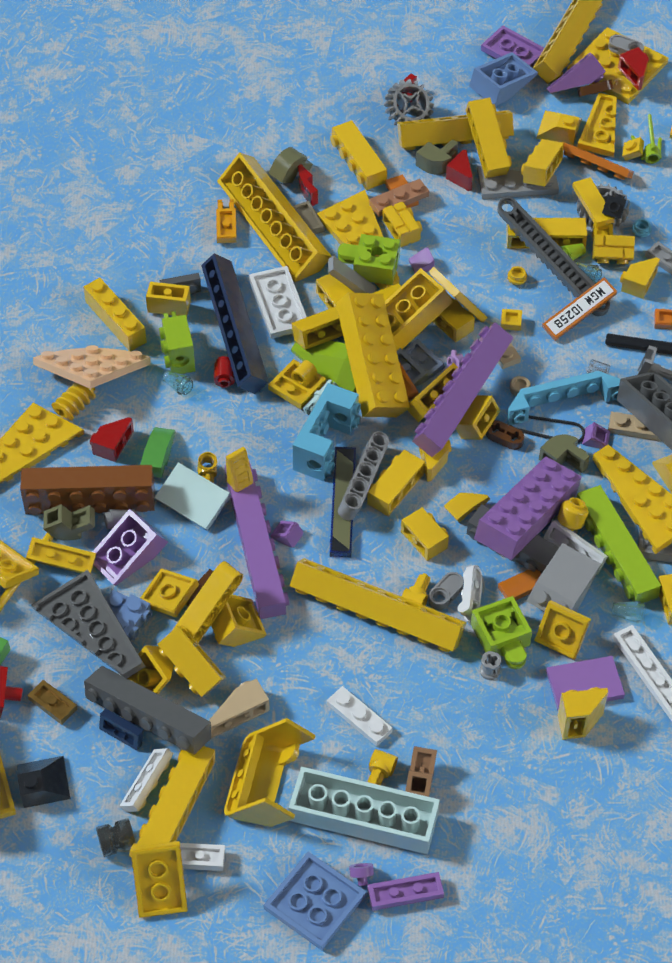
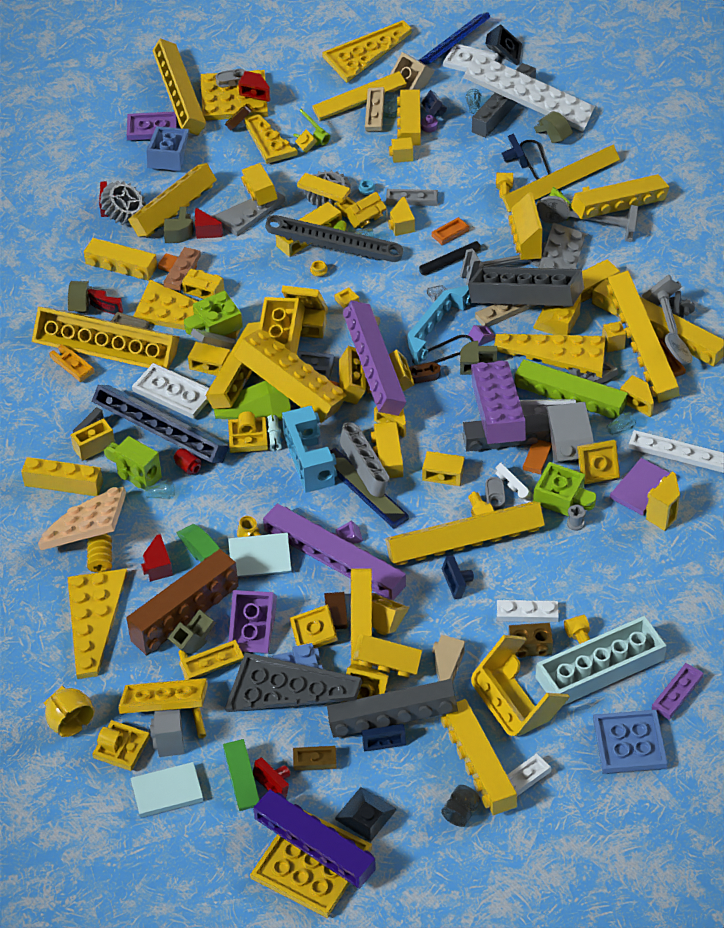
camera: 40 degrees left, 5 degrees down
light grey cone [104,509,136,530] -> none
white plate [120,748,173,812] -> none
yellow tile [131,841,188,918] -> none
yellow slope [226,447,253,492] -> none
medium lavender tile [349,863,374,886] -> none
medium nougat brick [406,746,437,797] -> none
medium lavender slope [409,247,435,273] -> none
yellow slope [444,493,490,523] -> none
lavender plate [447,350,463,367] -> none
yellow brick [465,98,512,179] -> none
tan tile [510,376,531,396] -> none
yellow slope [536,110,582,145] -> none
tile [542,277,617,341] -> none
medium lavender slope [546,53,606,93] -> none
yellow head [557,497,589,531] -> none
orange plate [563,142,634,180] -> none
black bracket [602,193,629,219] -> none
none -> dark blue tile [441,555,474,599]
none -> pearl gold brick [508,623,553,658]

